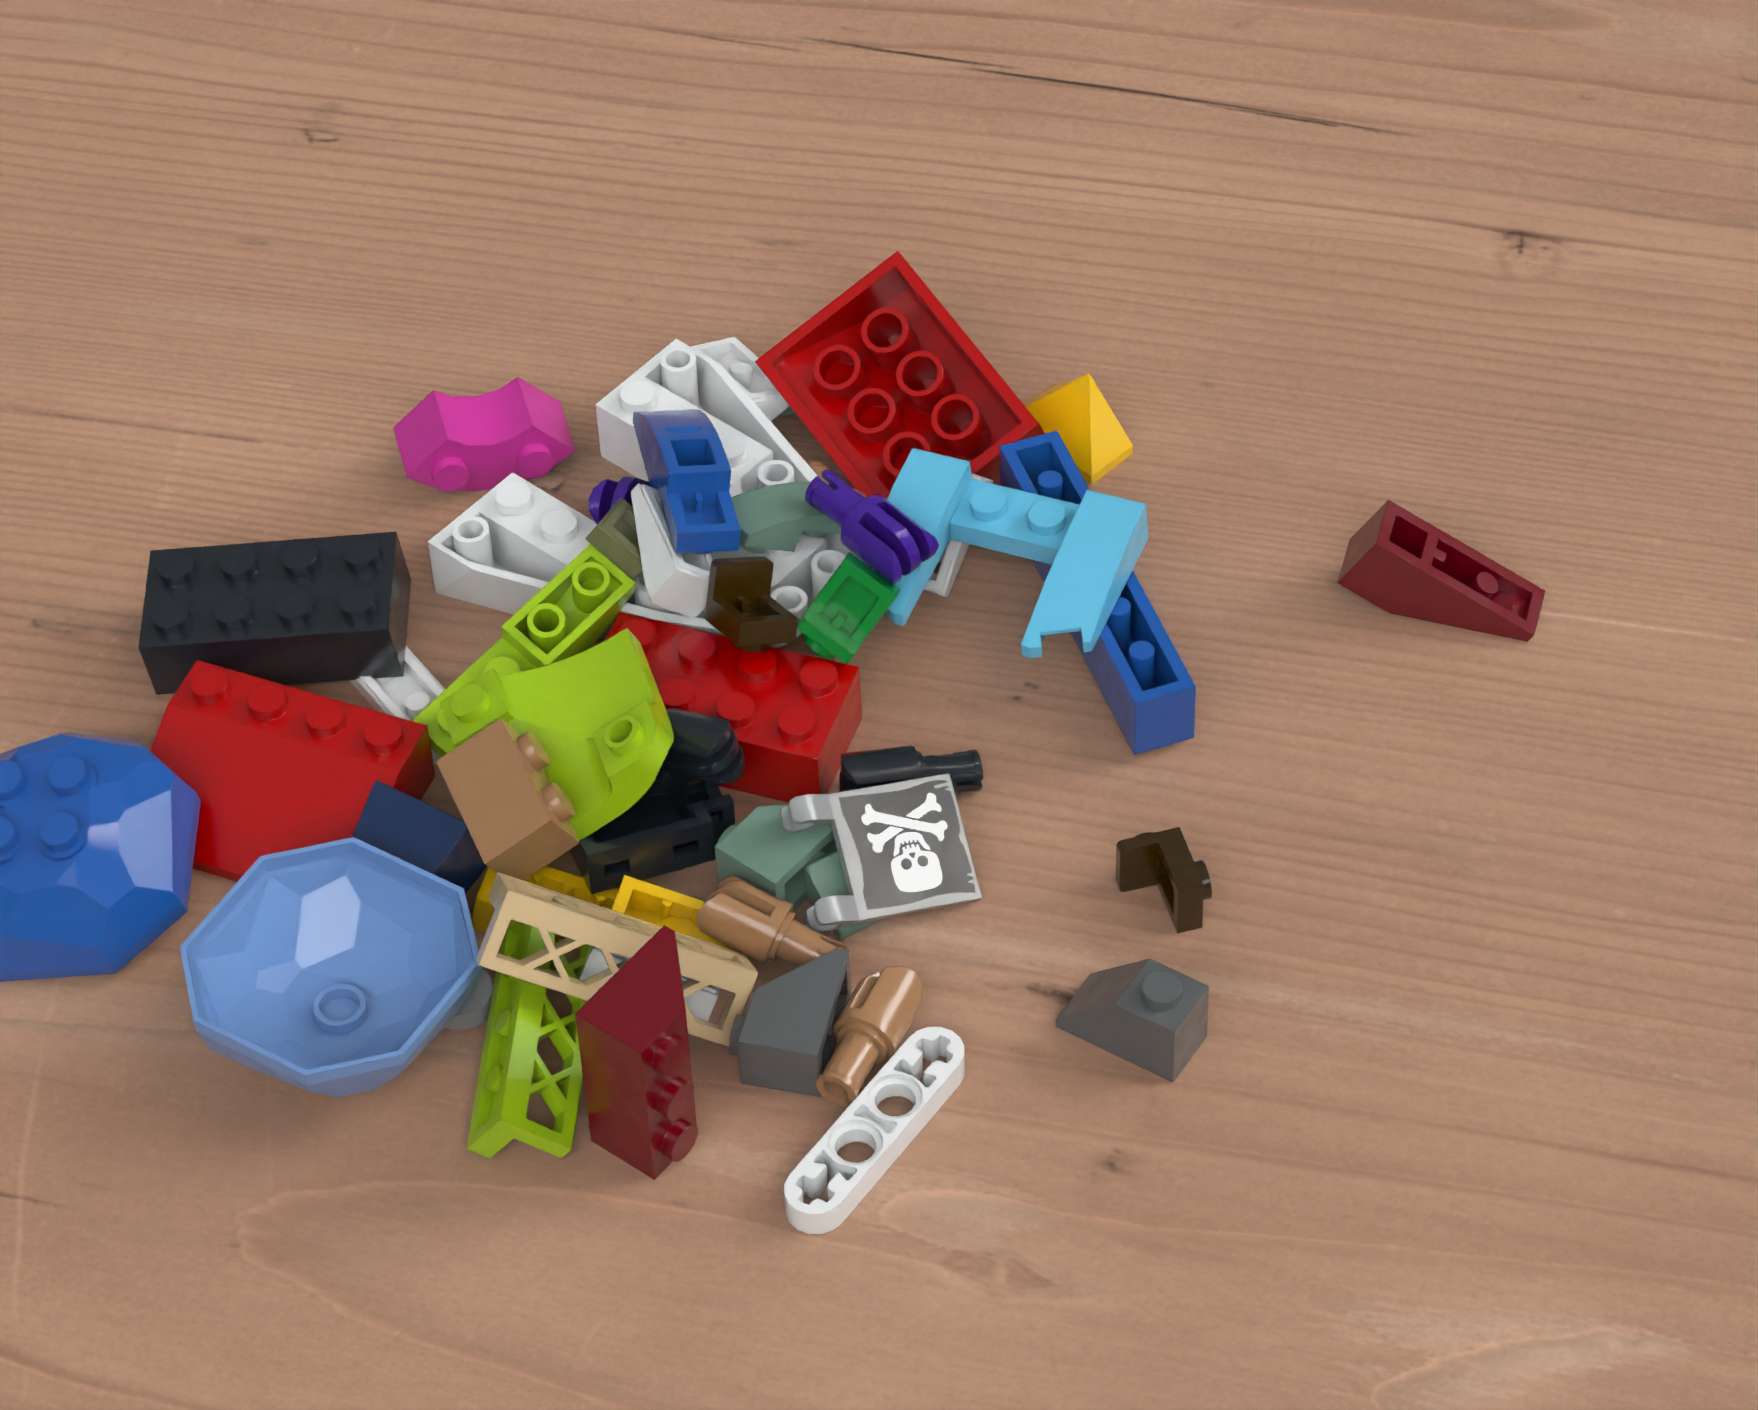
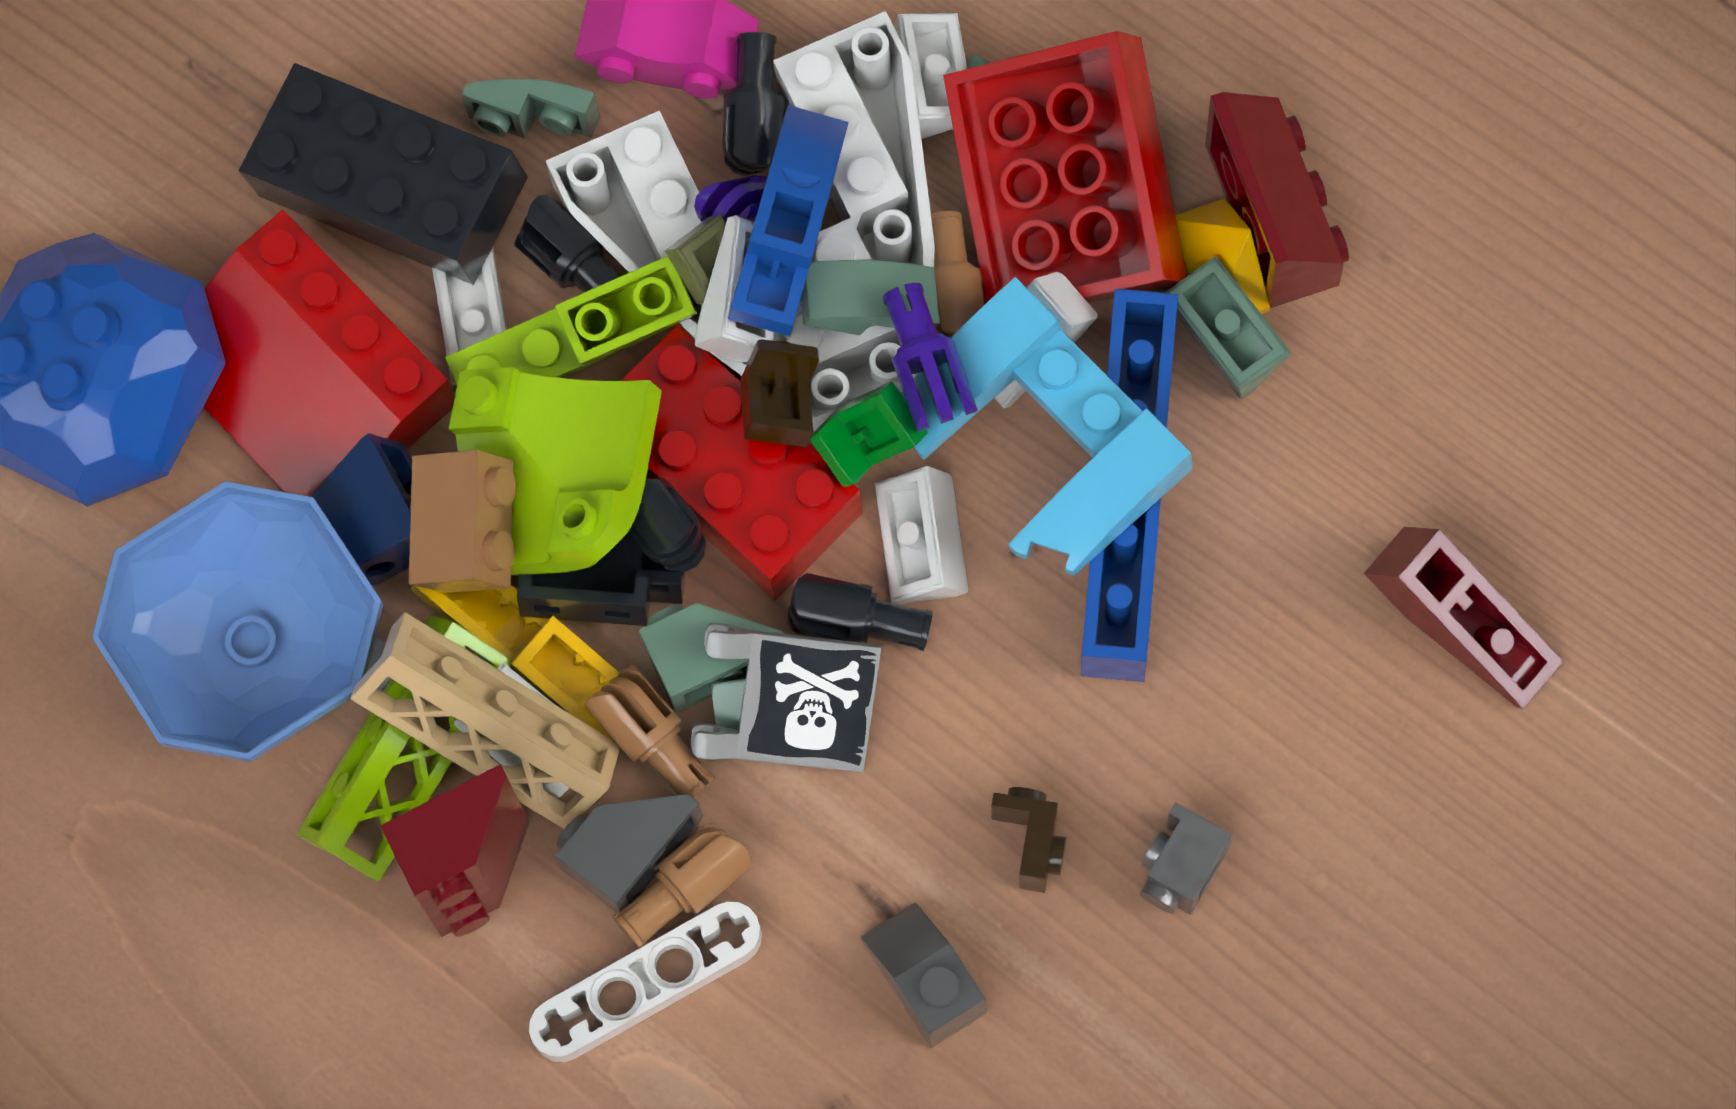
camera: 30 degrees right, 25 degrees up
none -> sand green slope [461,78,601,139]
none -> black arm [514,194,621,293]
none -> black arm [722,32,785,176]
none -> white slope [875,466,968,605]
none -> flat silver brick [1140,802,1233,915]
none -> sand green slope [1165,256,1291,400]
none -> dark red slope [1205,92,1349,308]

